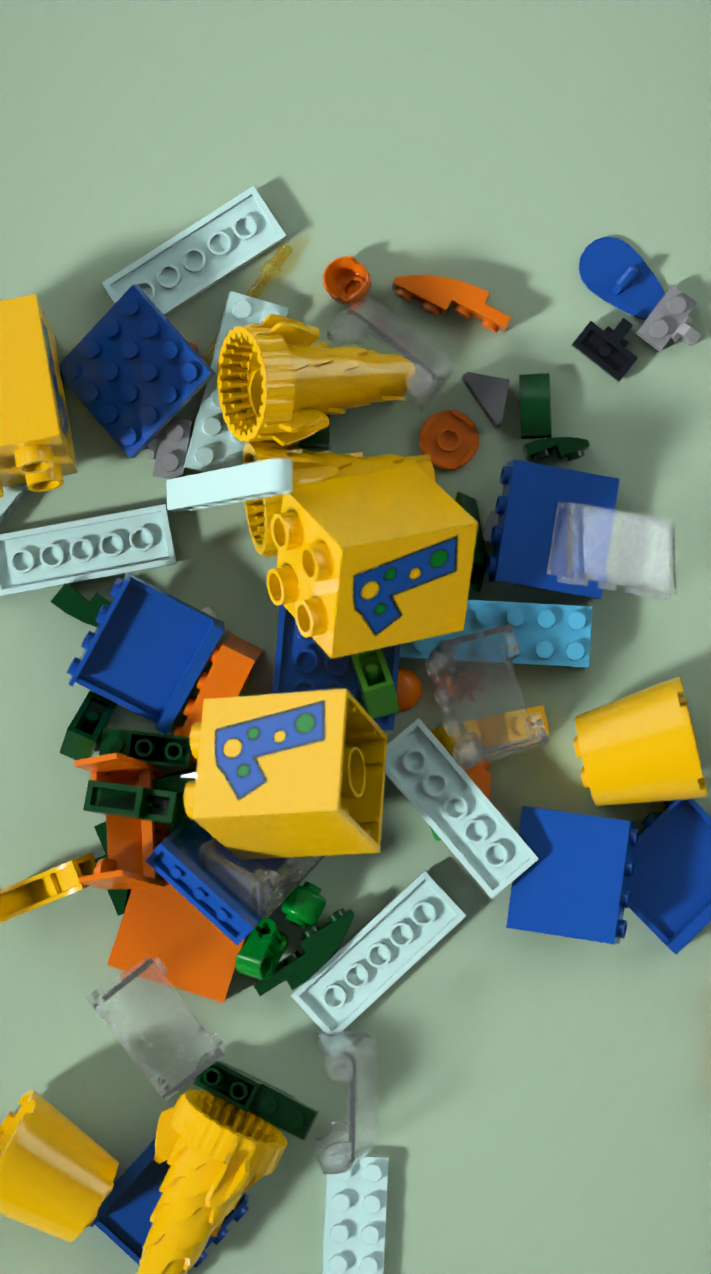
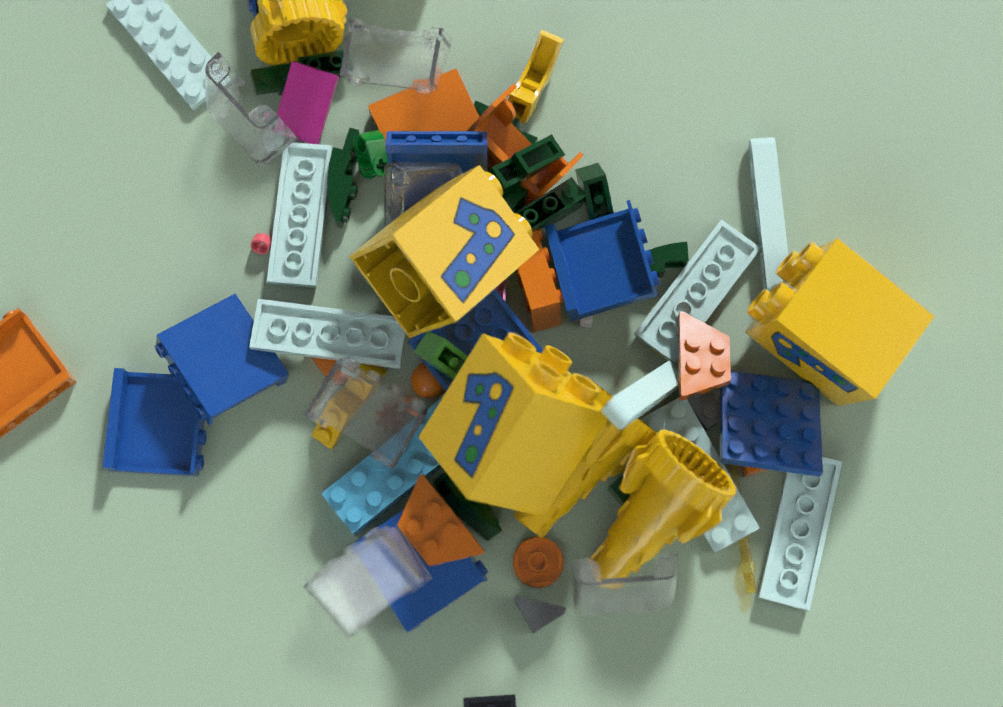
camera: 140 degrees right, 10 degrees down
green head [281,881,326,929] -> none
orange hair [323,256,371,305] -> none
orange slope [392,275,511,333] -> none
dark green slope [519,373,552,439] -> none
dark green slope [523,437,590,462] -> none
yellow cone [573,676,709,806] -> none
none -> coral hinge [250,233,271,254]
none -> dark pink tile [272,61,339,145]
none -> orange wing [397,474,486,566]
none -> wing [678,311,731,401]

